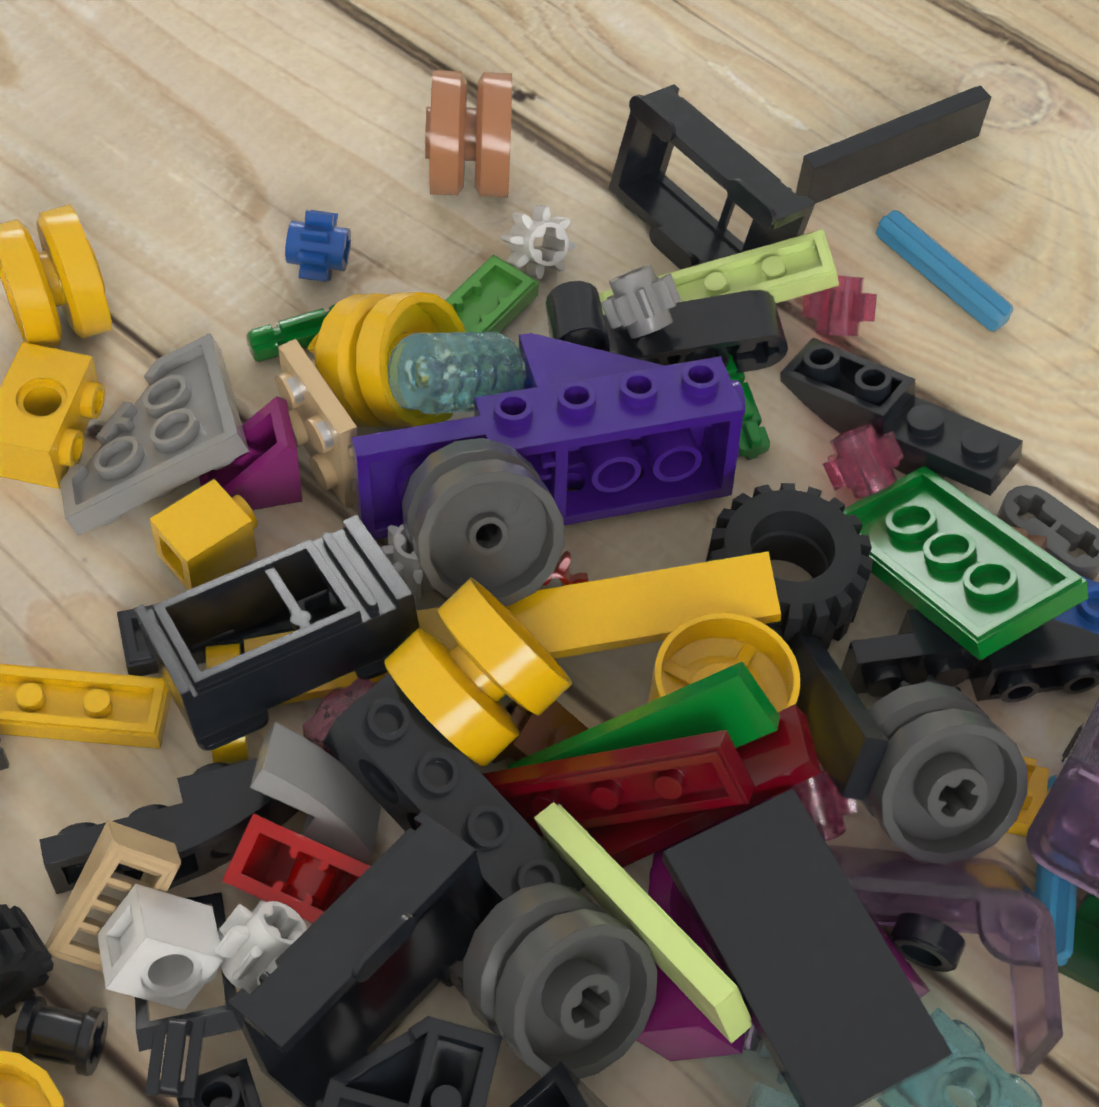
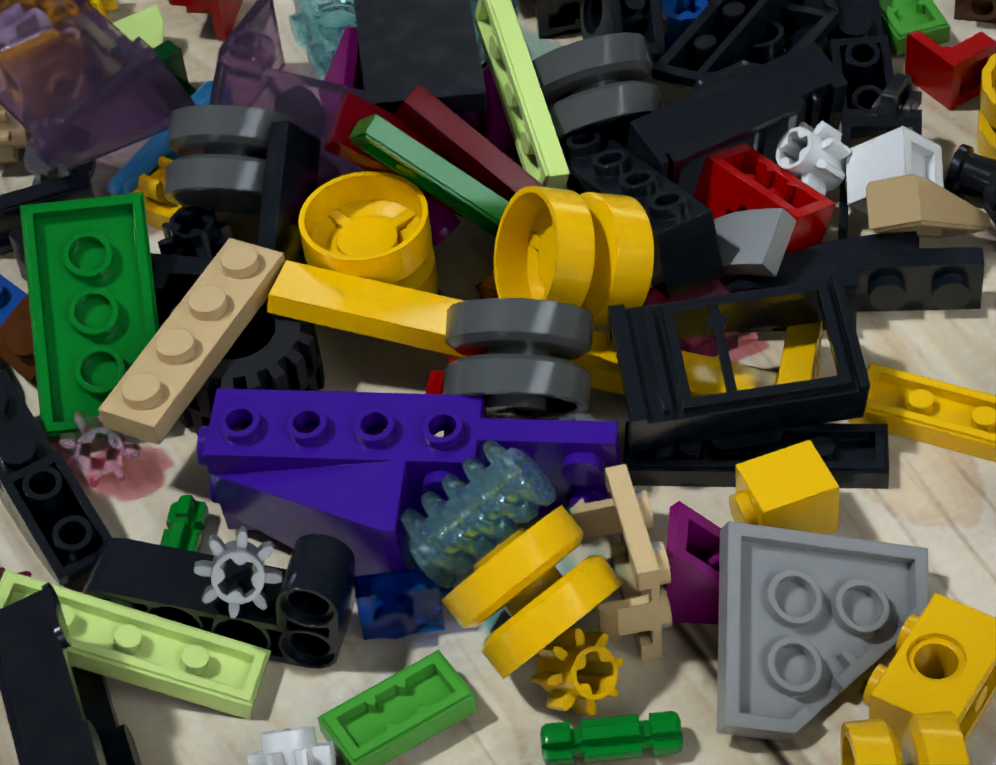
camera: 150 degrees left, 10 degrees down
none -> tan plate [98,238,285,445]

